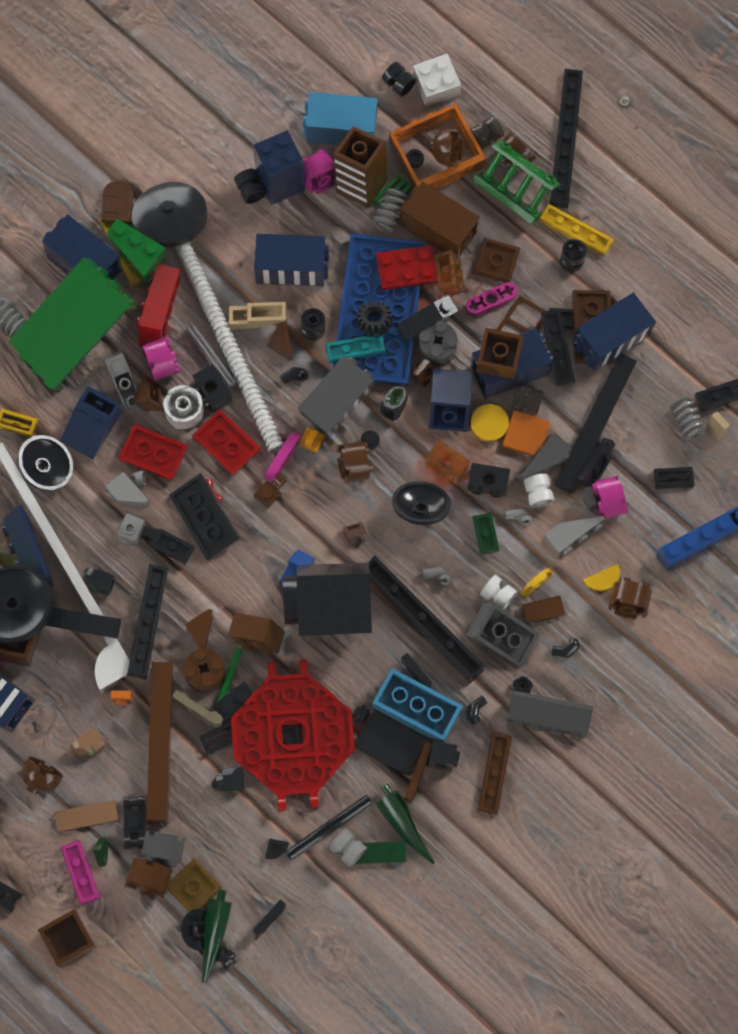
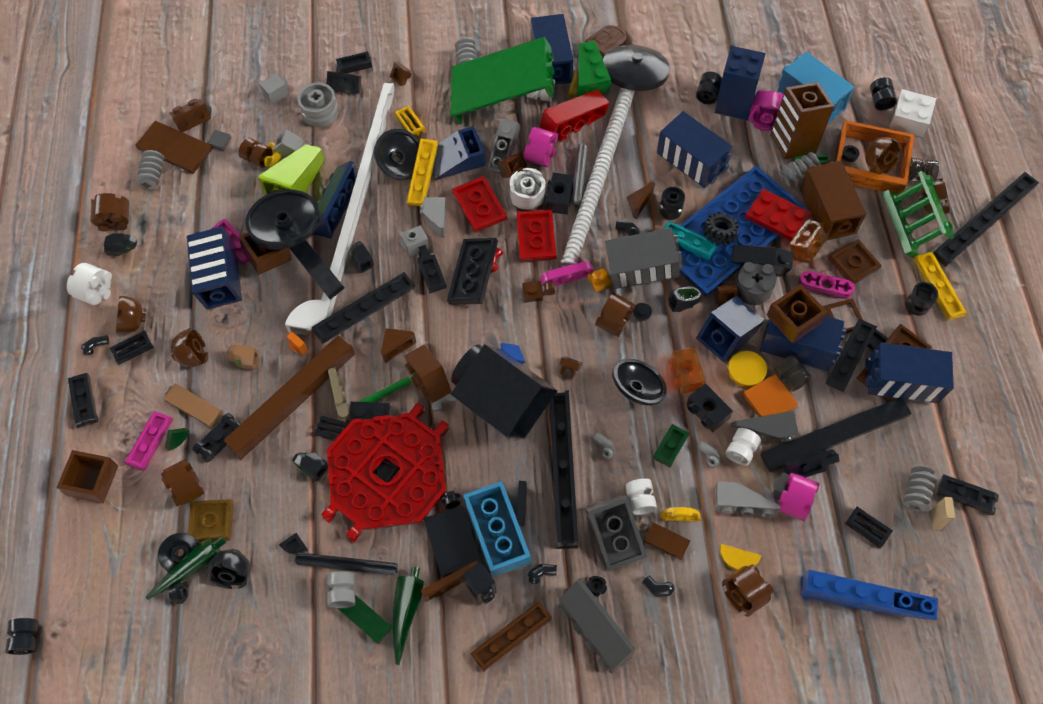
camera: 45 degrees right, 10 degrees down
light grey hinge [131,471,146,487] -> none
dark grey brick [141,831,186,868] -> none
reddish brown brick [184,648,225,693] -> none
tan slope [229,302,286,330] -> none
black tile [253,899,286,937] -> none
none -> black cylinder [206,549,251,589]
none -> yellow tile [406,138,439,207]

